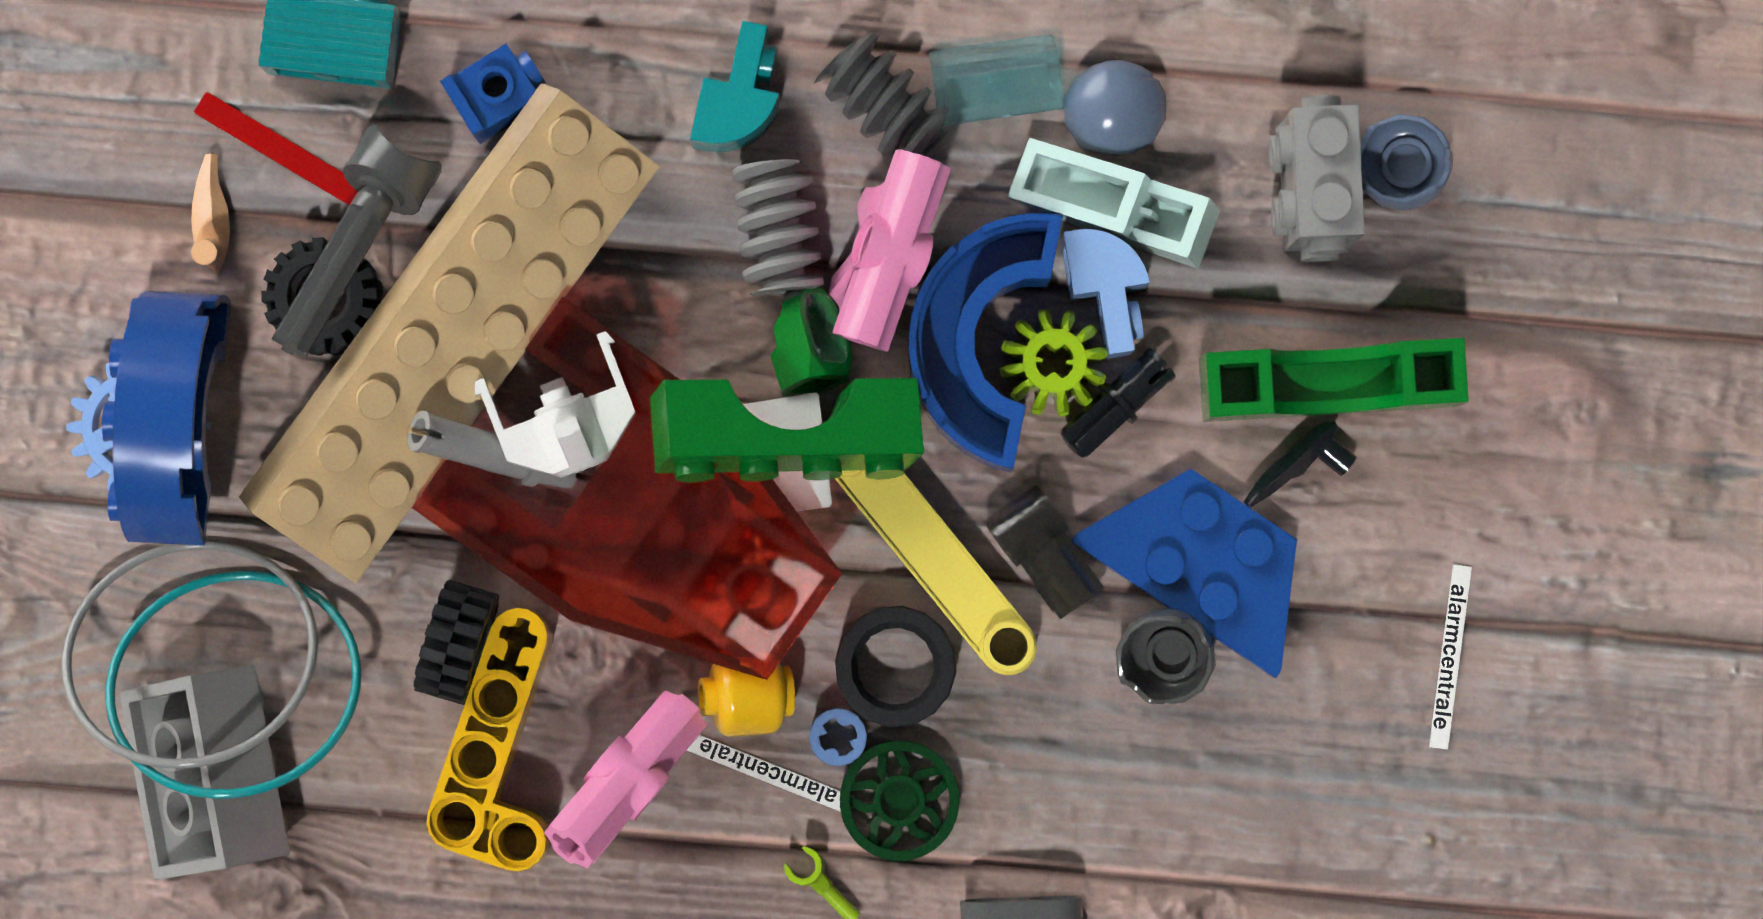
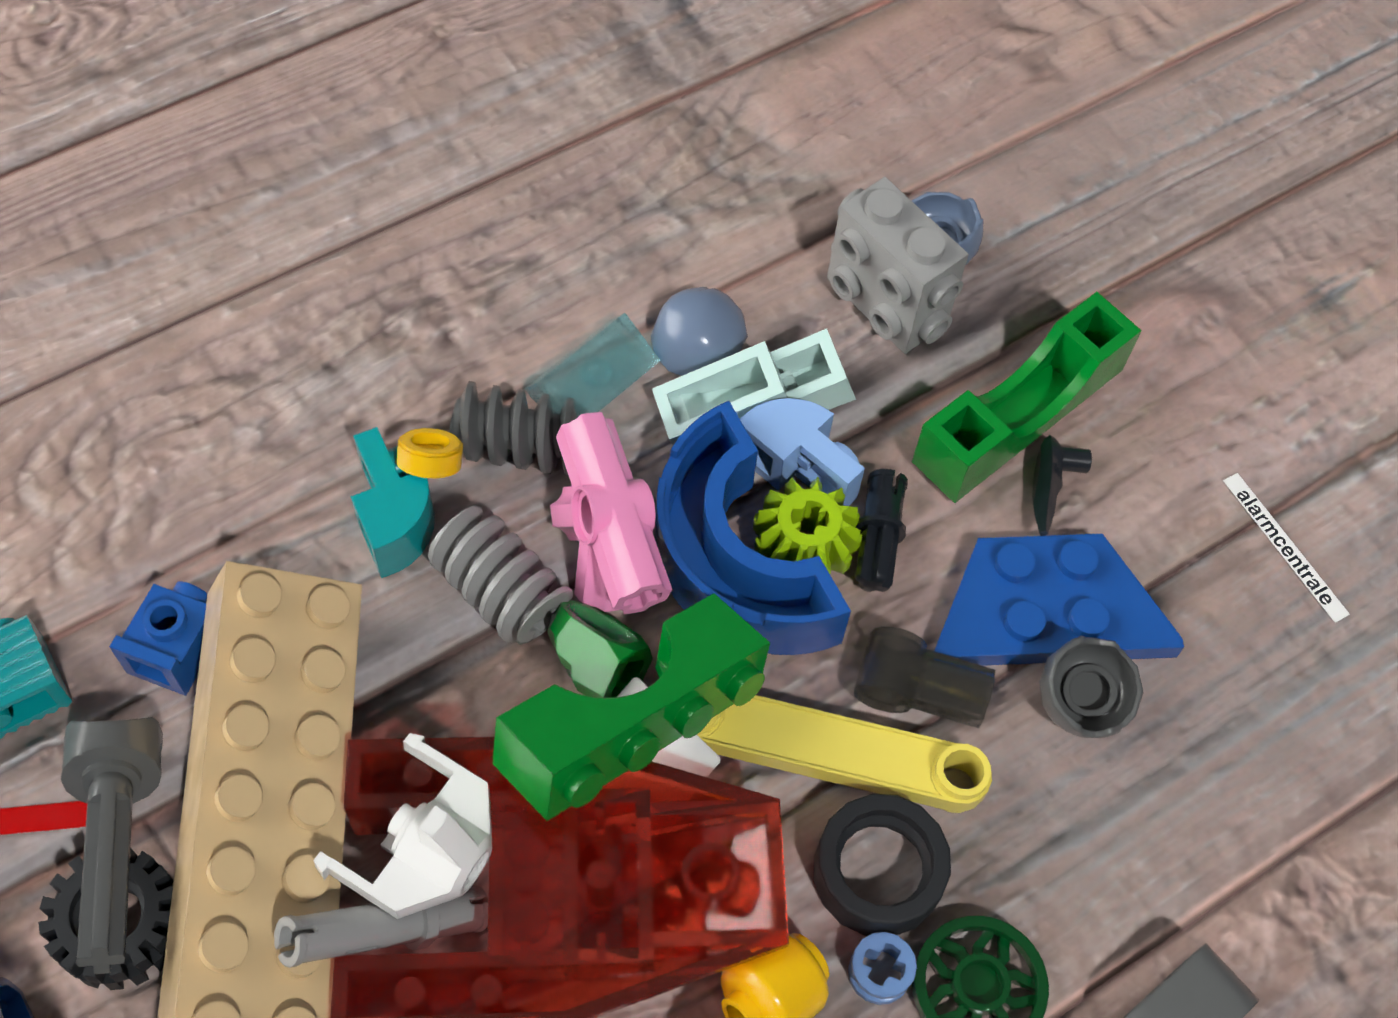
camera: 40 degrees left, 25 degrees down
none -> yellow tile [396,428,463,478]

